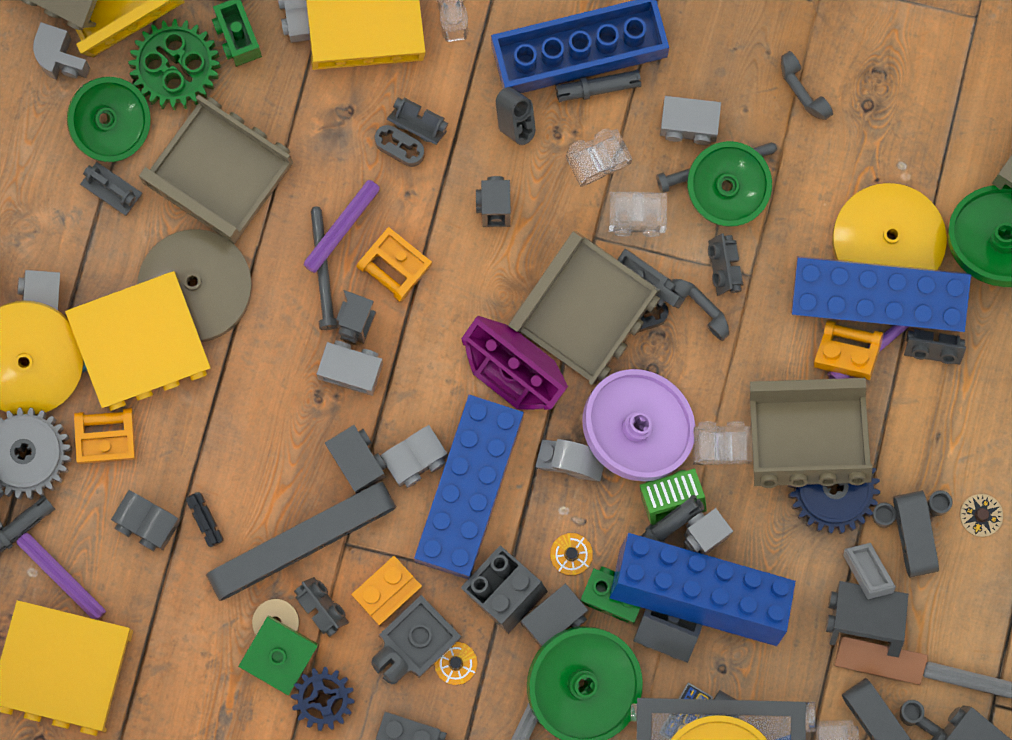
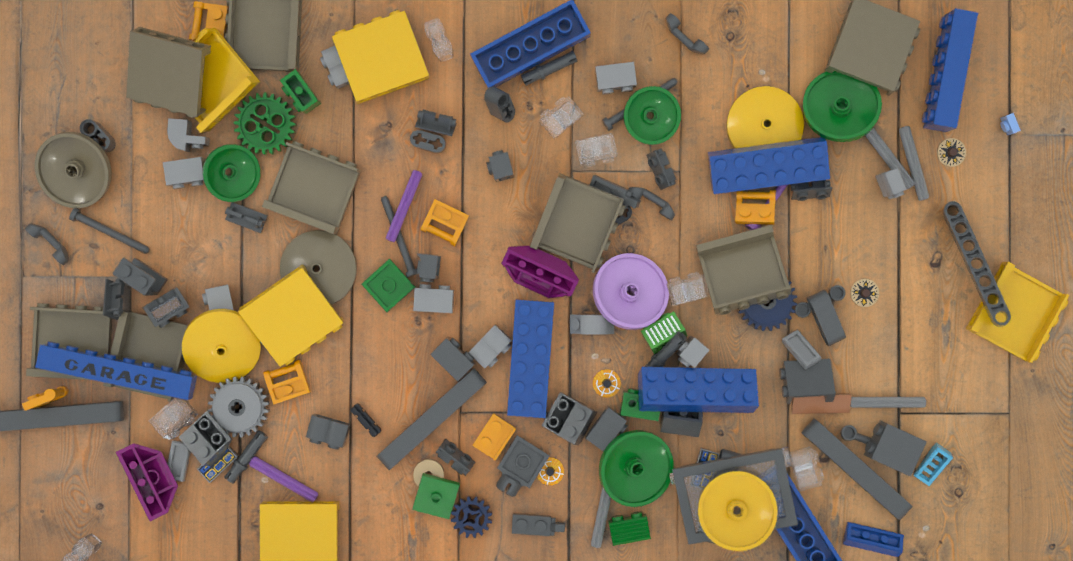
camera: 15 degrees left, 10 degrees up
none -> light grey brick [163,157,206,189]
none -> green plate [361,259,415,312]

